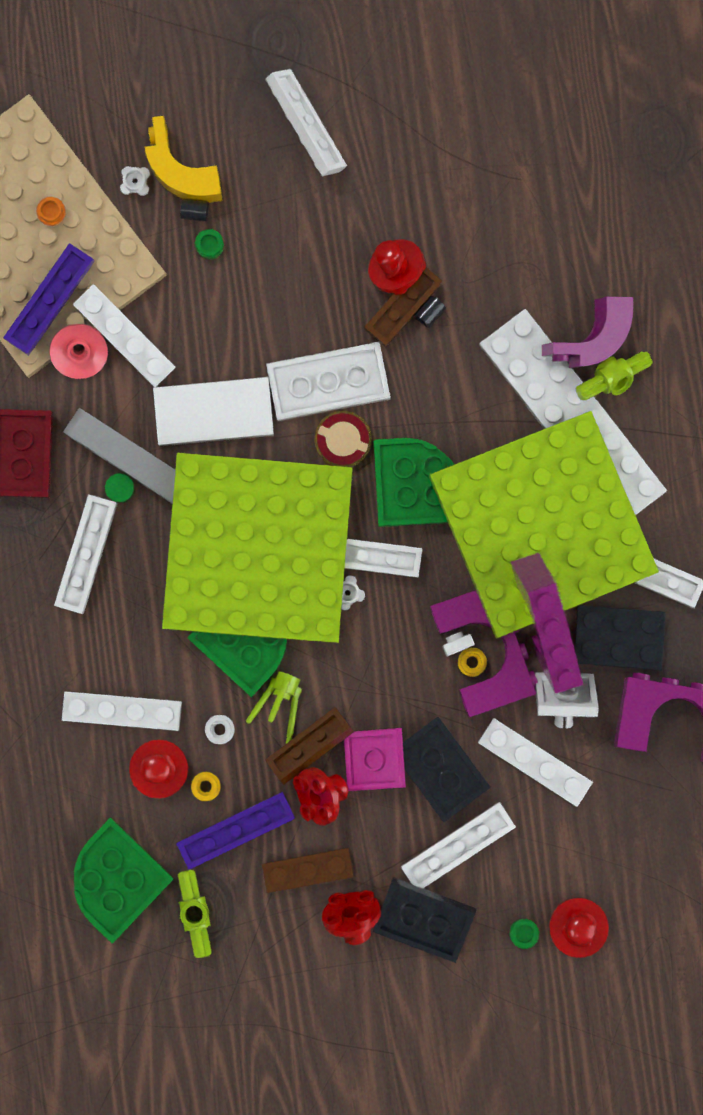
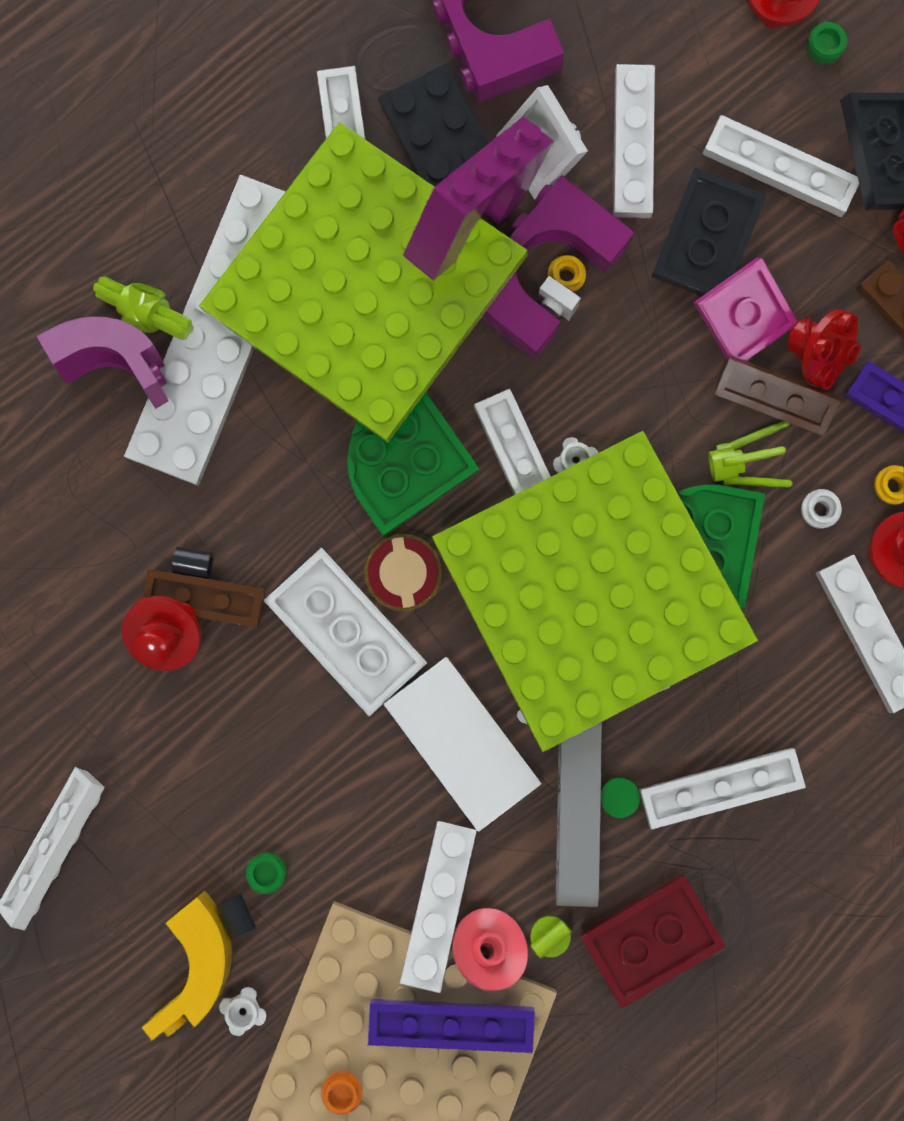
camera: 120 degrees left, 0 degrees up
none -> lime plate [530,916,572,958]

